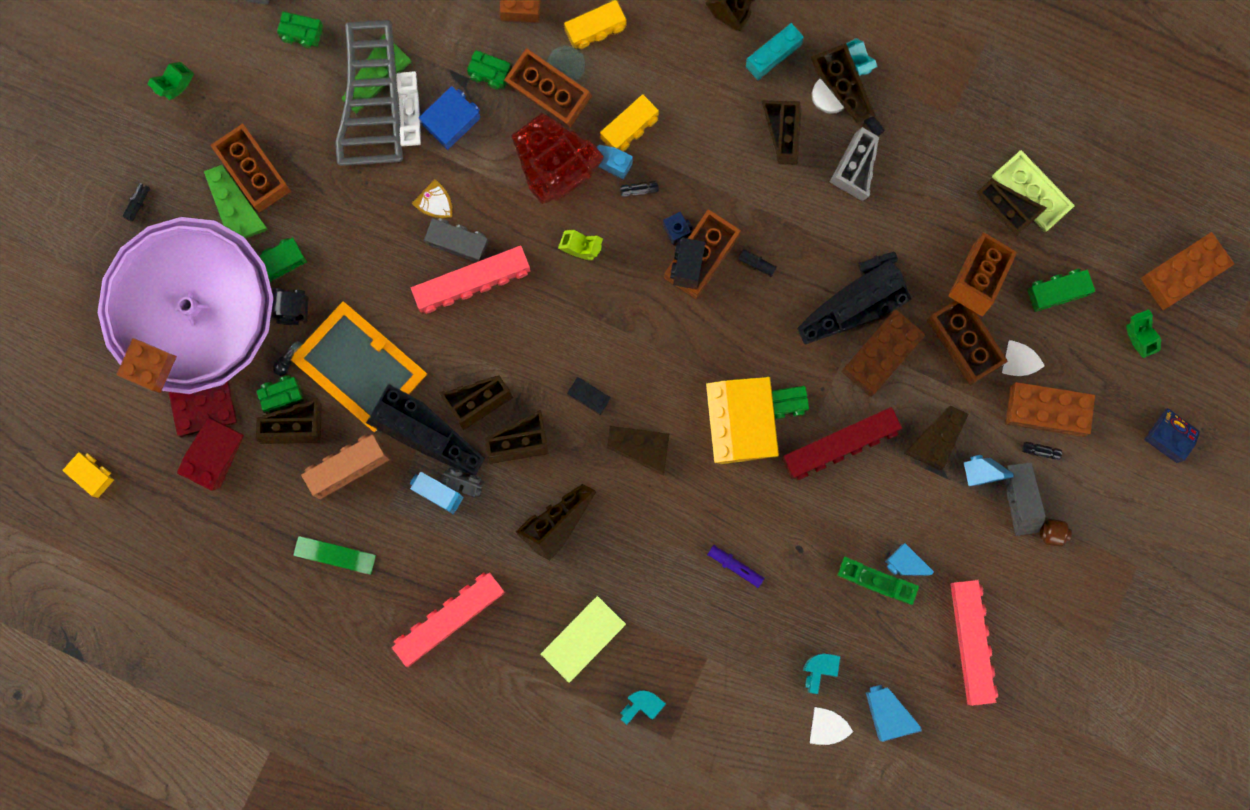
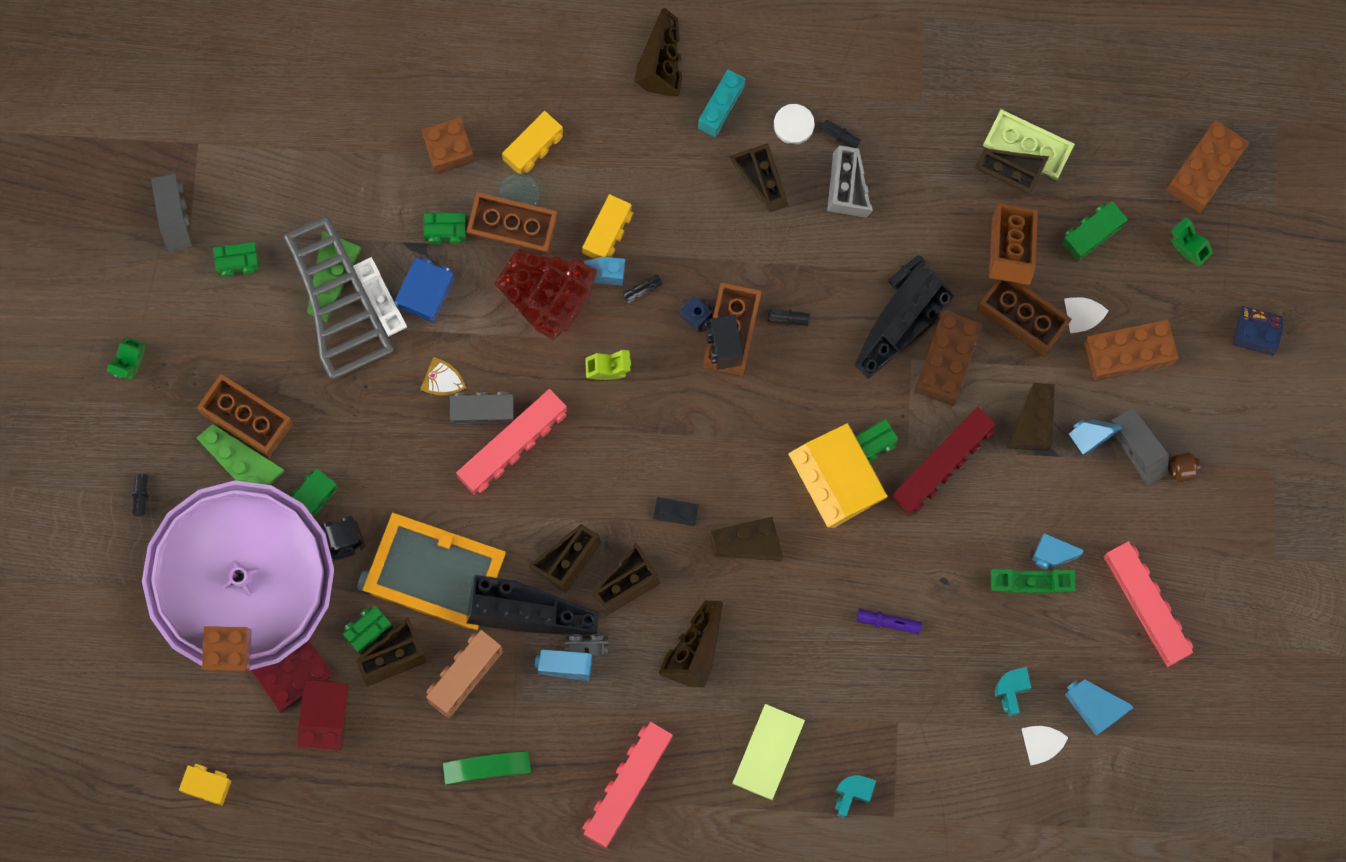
camera: 25 degrees left, 5 degrees down
black bar [273,348,294,376] -> none
dark brown wedge [811,43,875,123] -> none
teal brick [846,38,877,76] -> none
black axle [1022,442,1062,460] -> none

